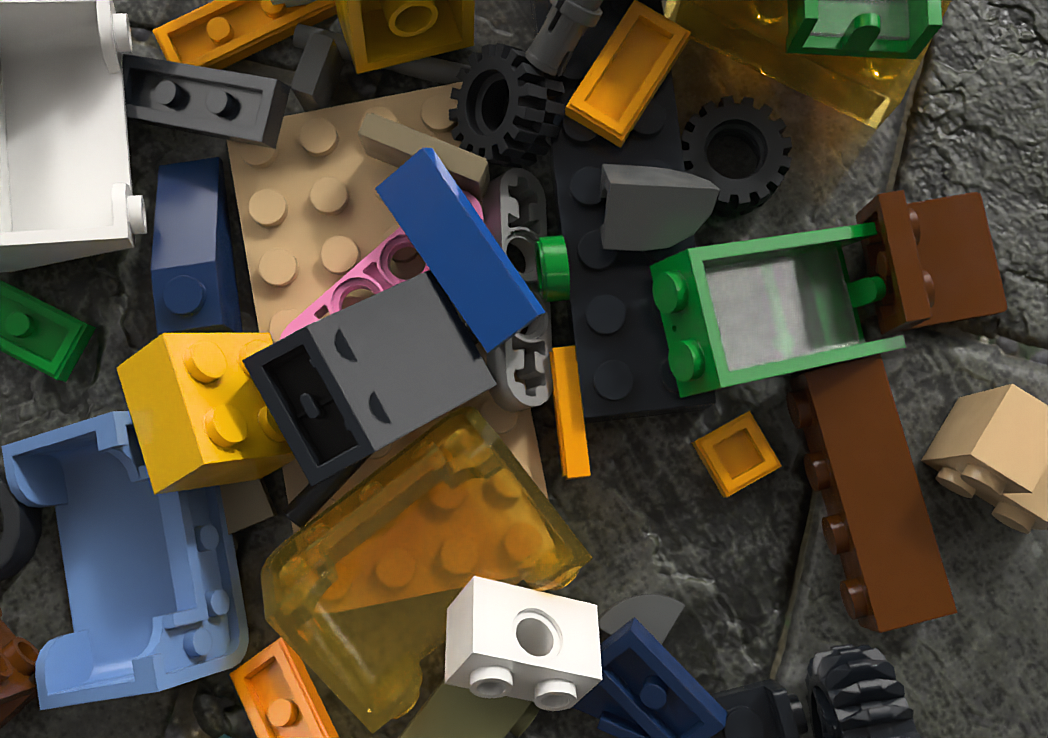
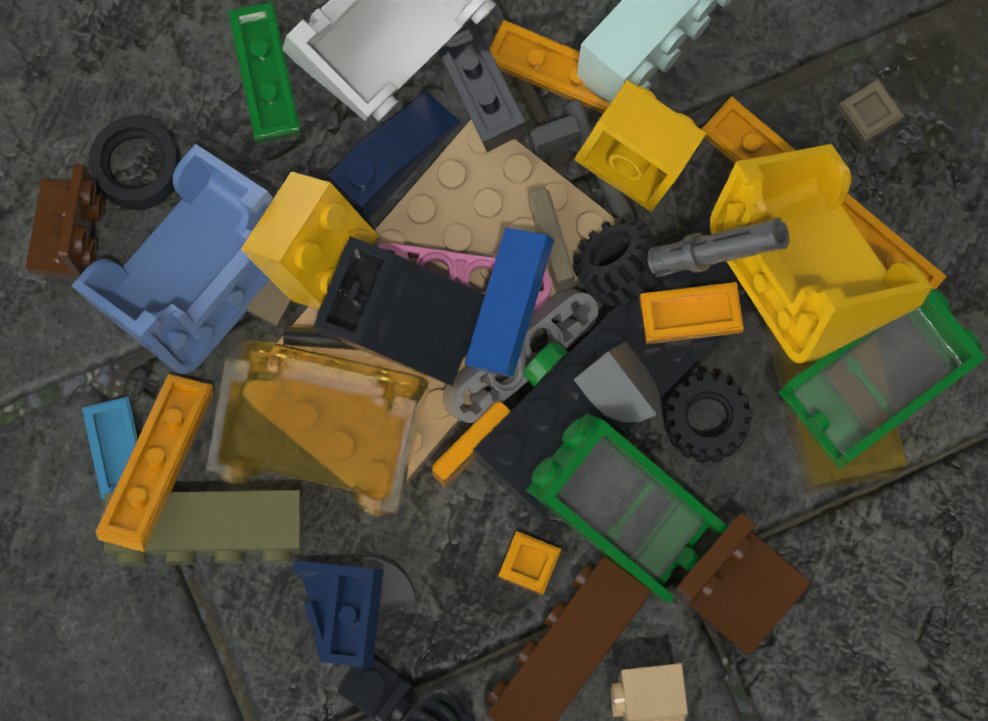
camera: 50 degrees right, 5 degrees down
white brick [444,576,602,711] -> none

